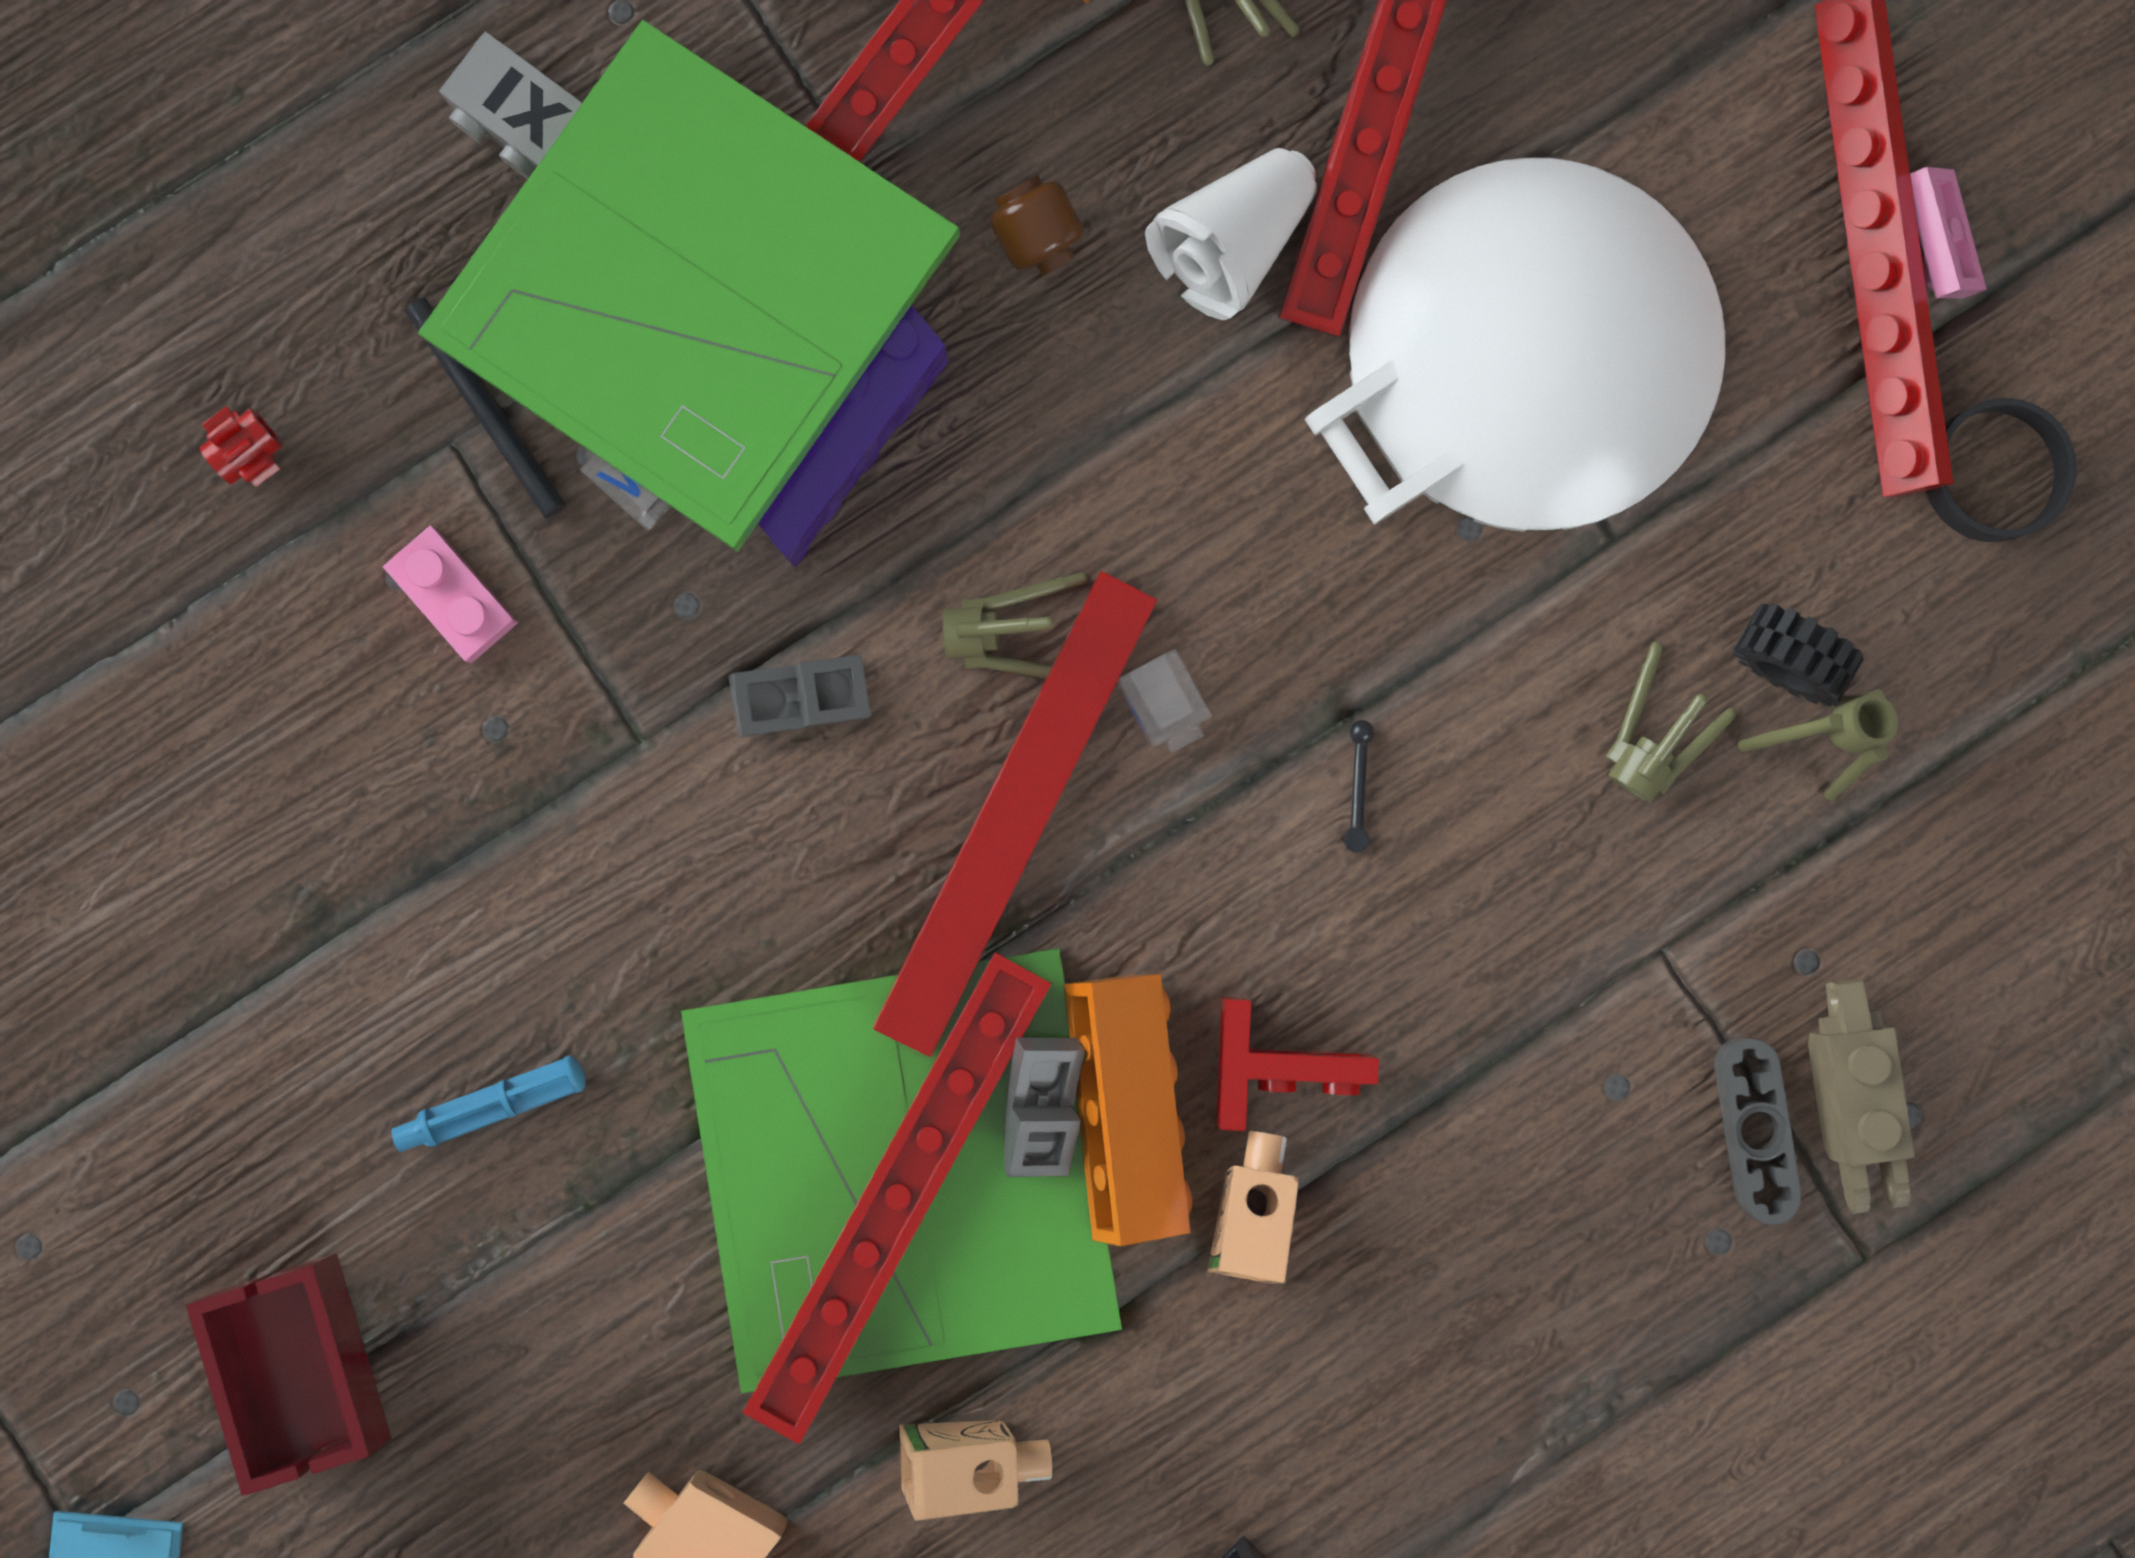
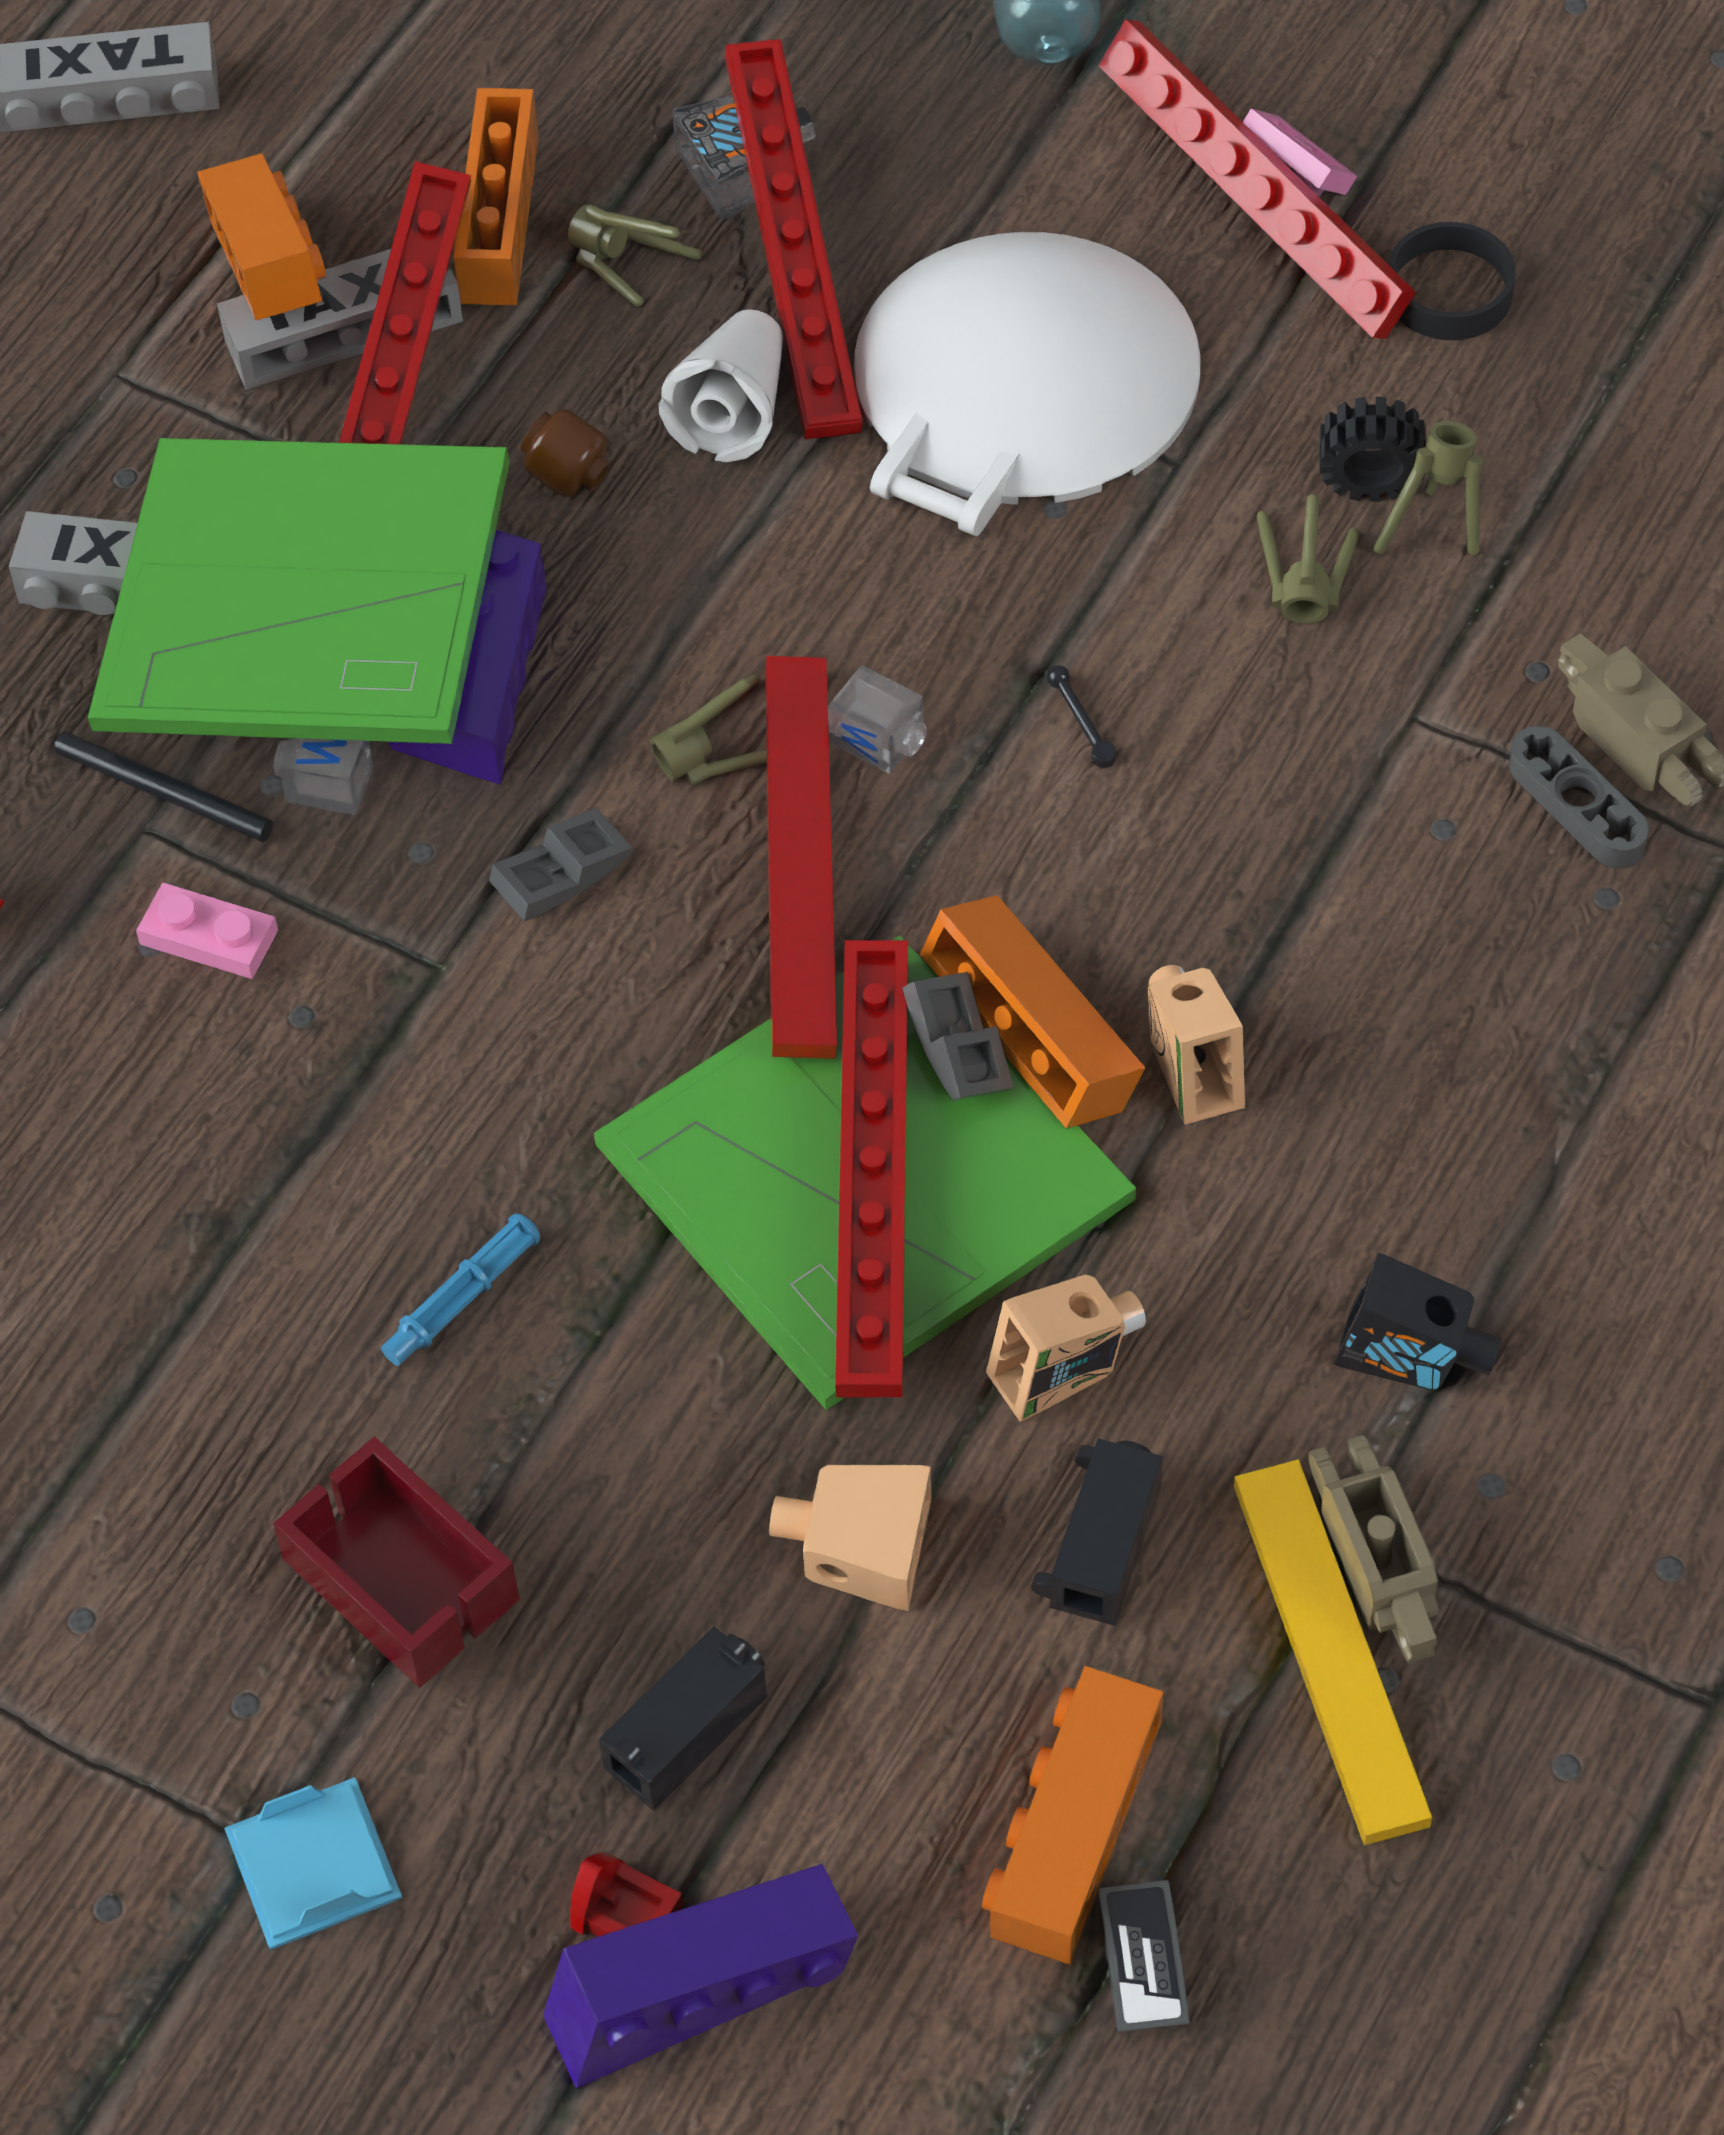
camera: 25 degrees left, 30 degrees down
red bracket [1216,997,1379,1131] -> none

